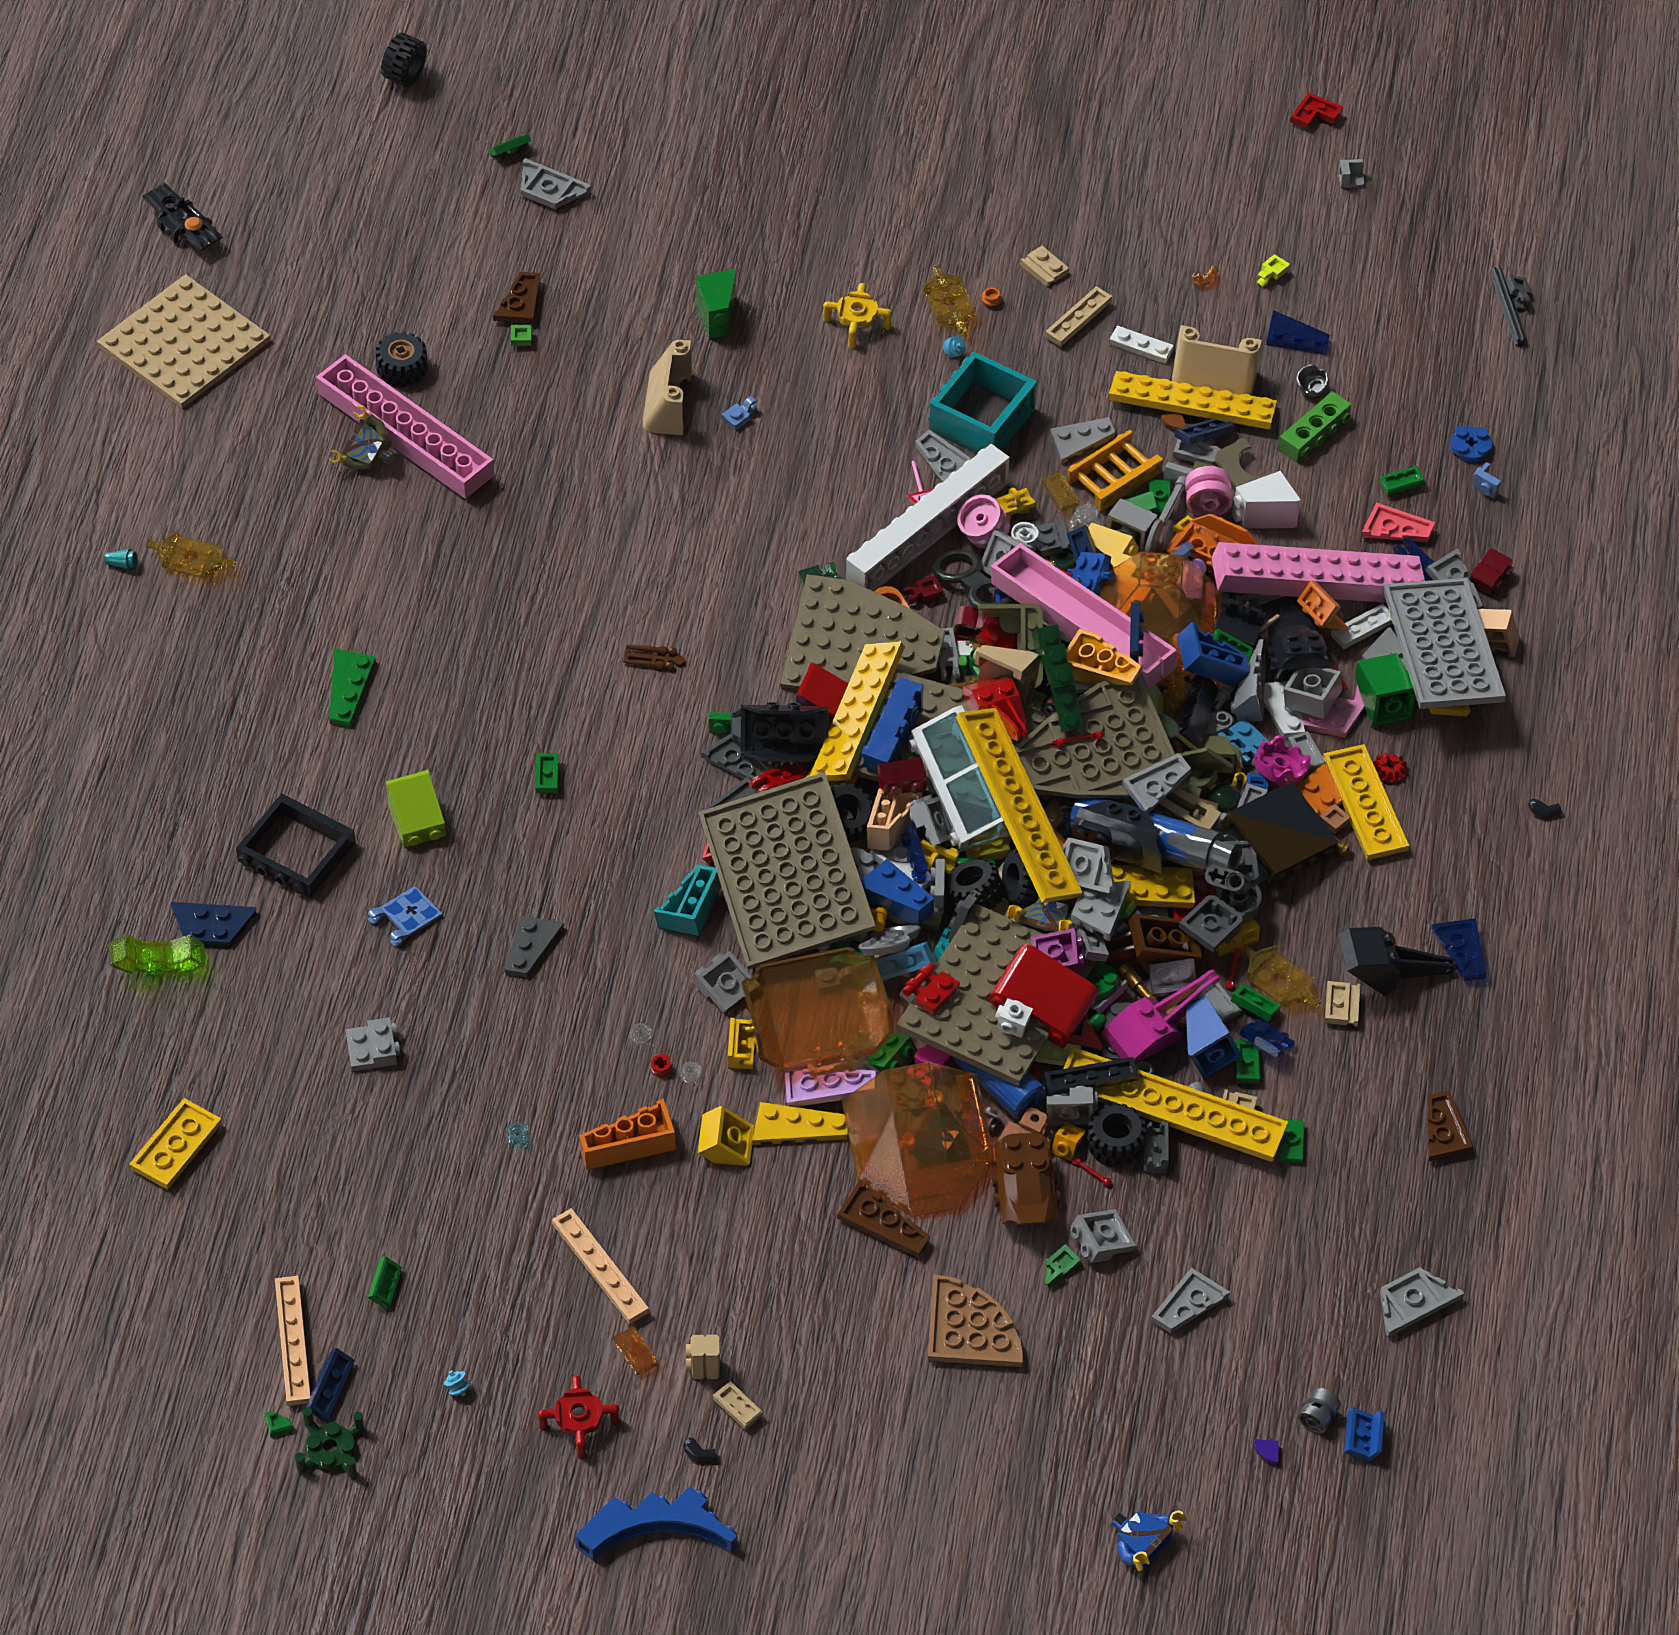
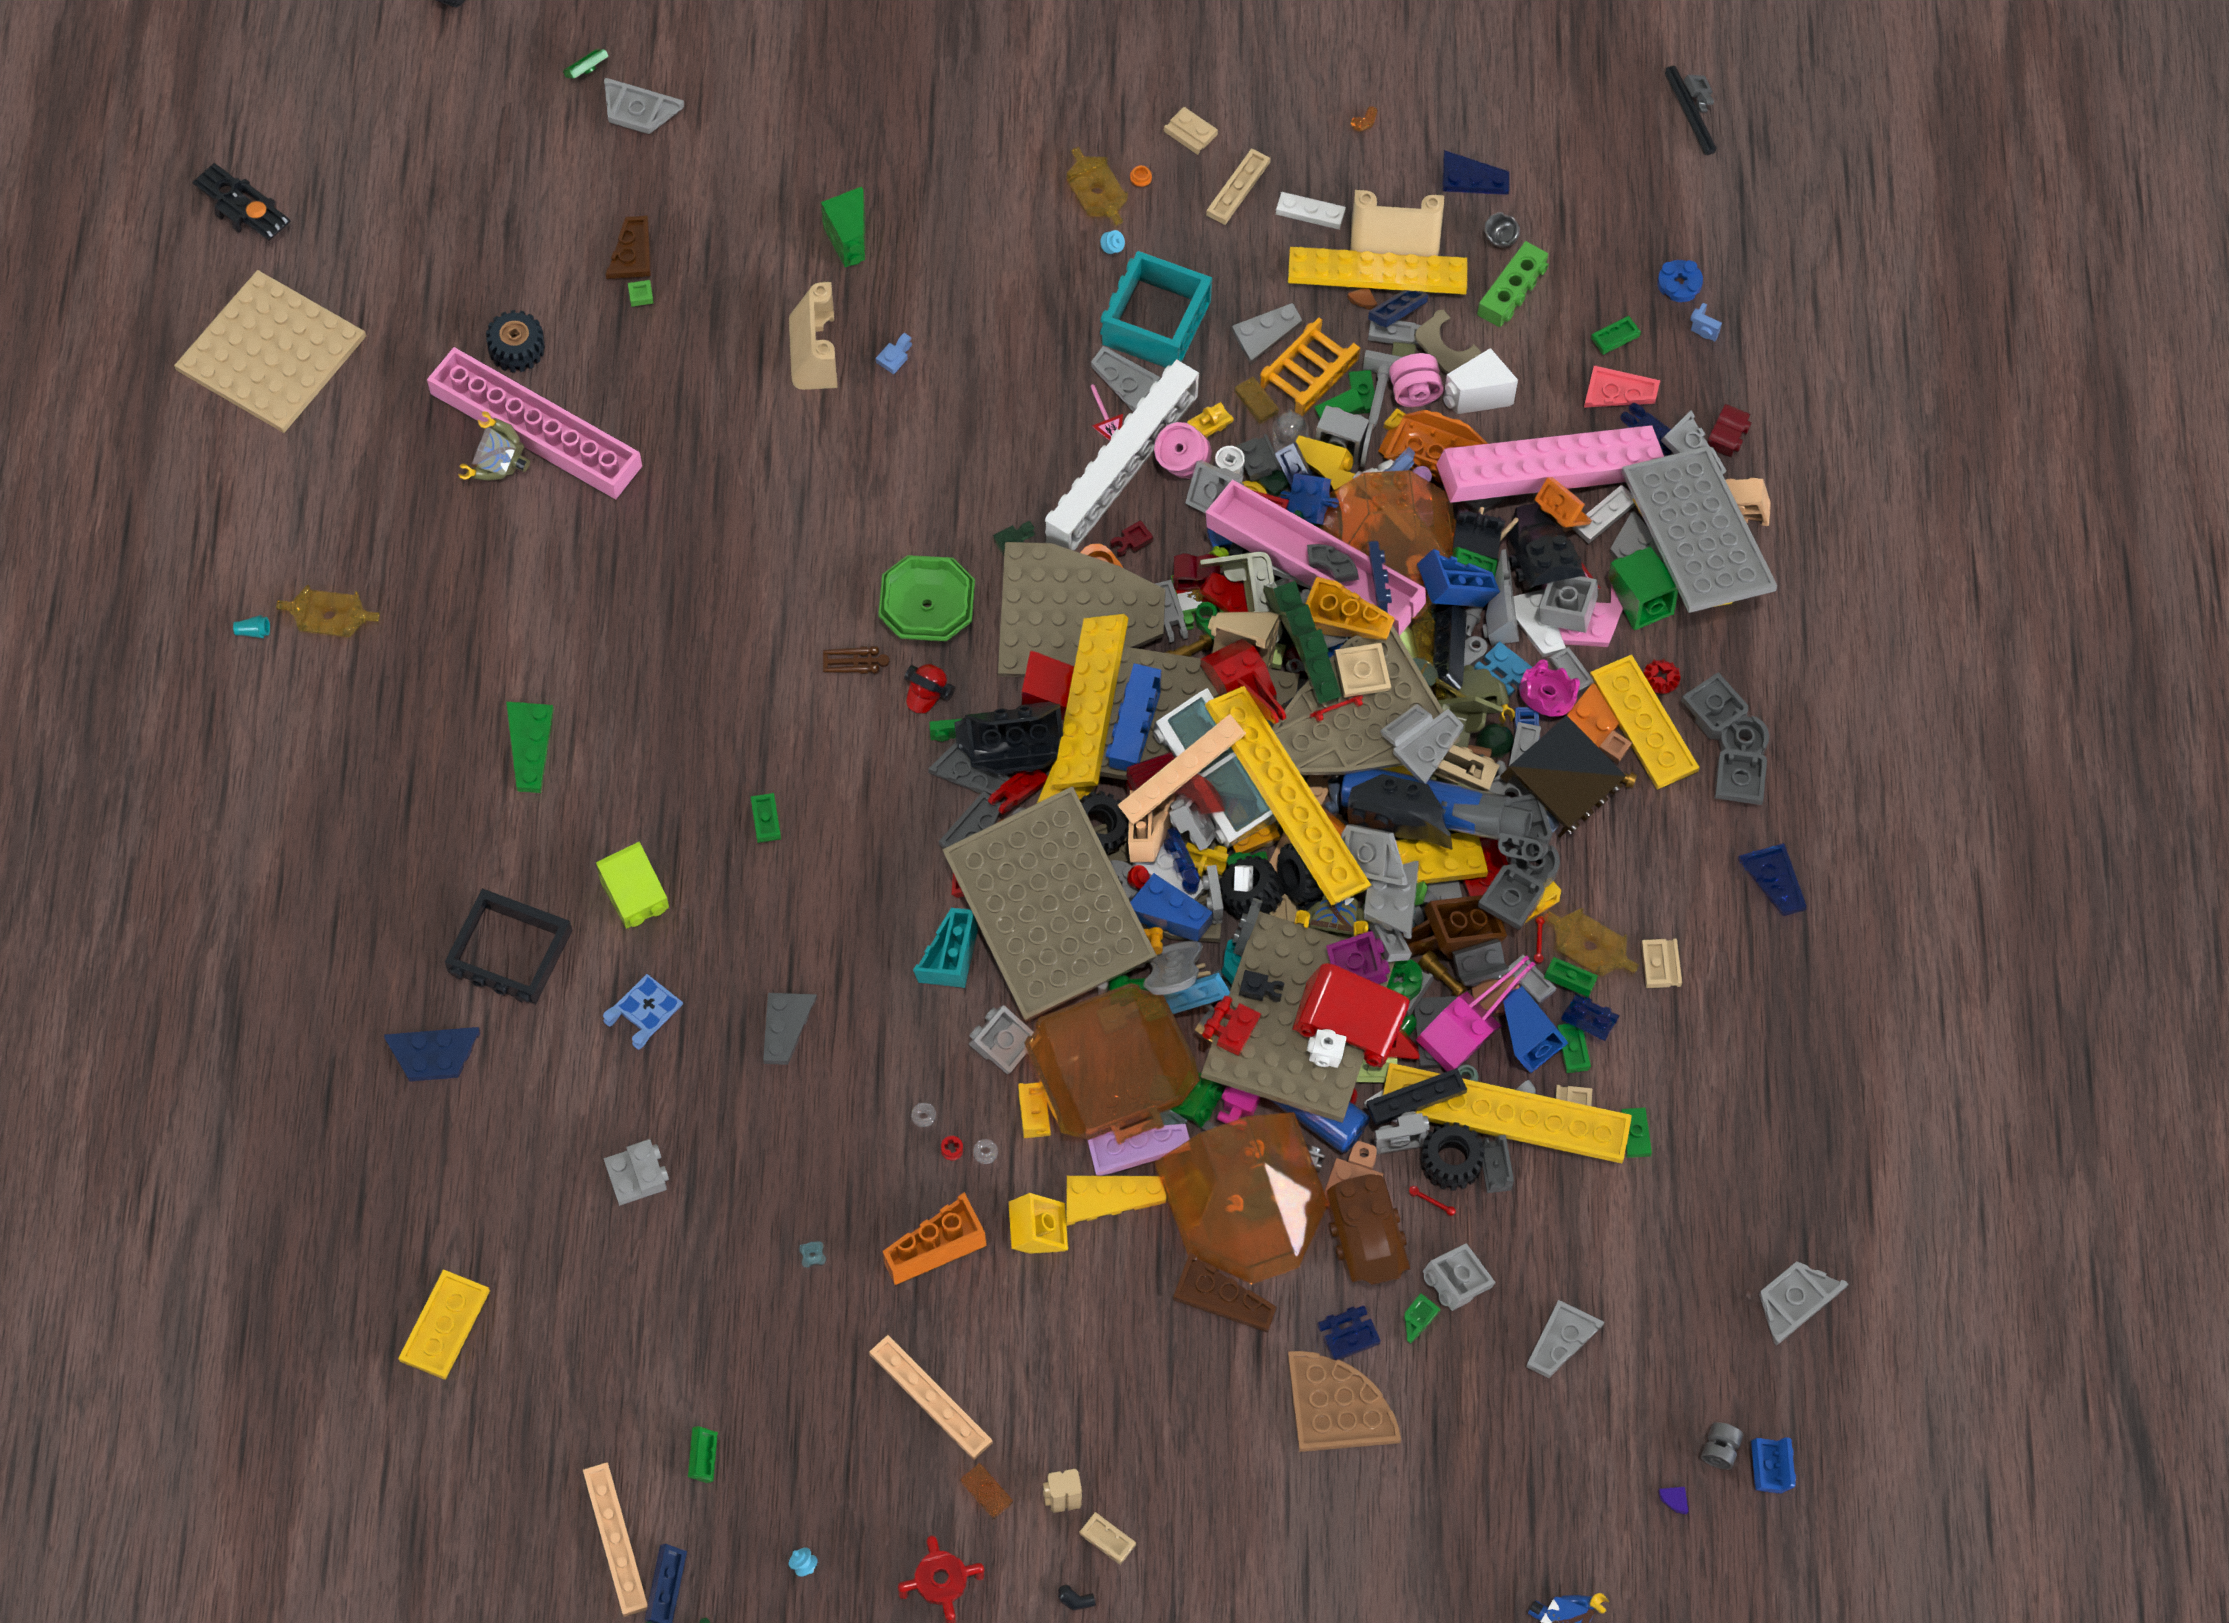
camera: 10 degrees left, 10 degrees up
clear neon green brick [108,934,205,977] -> none
yellow plate [823,283,892,348] -> none
pearl dark grey bar [932,549,1016,610] -> none
light orange bracket [1051,1122,1086,1161] -> none
neon yellow plate [1257,254,1290,287] -> none
black slope [1338,927,1455,996] -> none
reddish brown wing [1427,1091,1473,1162] -> none
black arm [1528,799,1562,818] -> none
none -> bright green rock [878,555,975,641]
none -> red cap [904,664,956,713]
none -> light nougat plate [1118,714,1246,825]
none -> red plate [1127,865,1150,889]
none -> clear red tile [1173,774,1225,815]
none -> white piece [1234,865,1253,892]
none -> black plate [1239,970,1285,1002]
none -> dark grey tile [1307,544,1359,583]
none -> clear blue plate [1317,1305,1381,1361]
none -> tan plate [1334,643,1391,698]
none -> light grey tile [1380,704,1433,747]
none -> dark grey plate [1681,672,1769,805]

